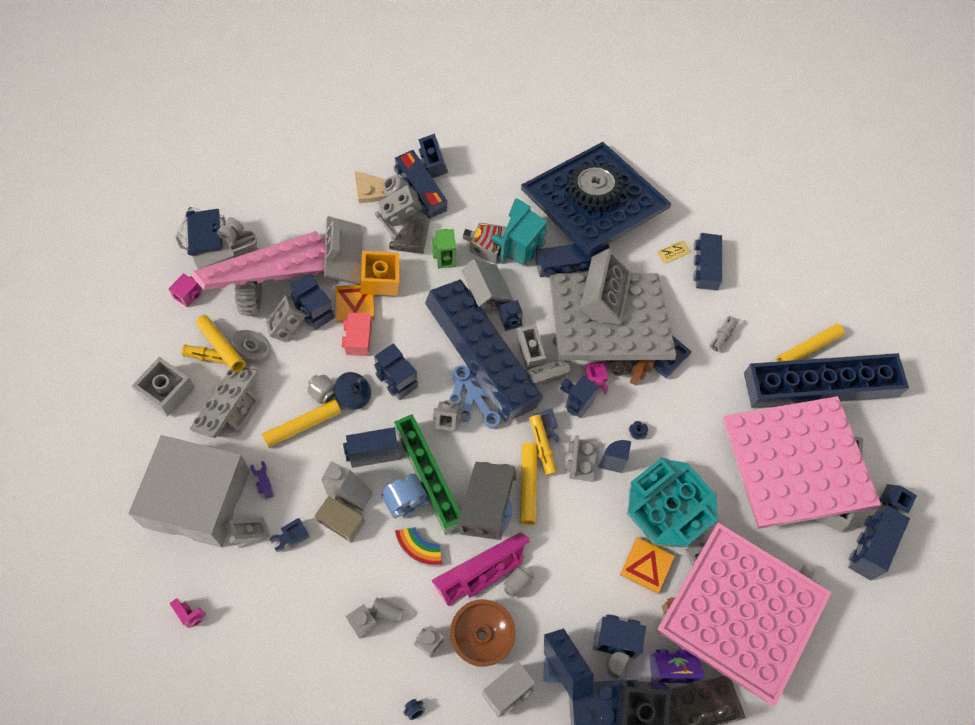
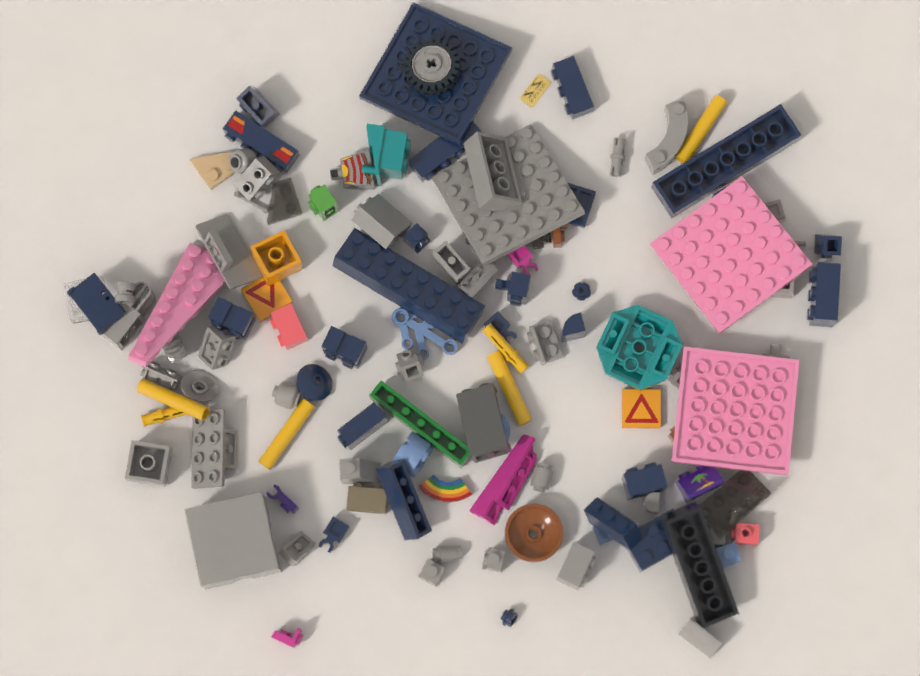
camera: 20 degrees left, 15 degrees up
dark pink brick [168,273,202,307] -> none
none -> light grey hinge [140,361,183,390]
none -> dark blue brick [376,460,432,540]
none -> light grey brick [645,98,688,176]

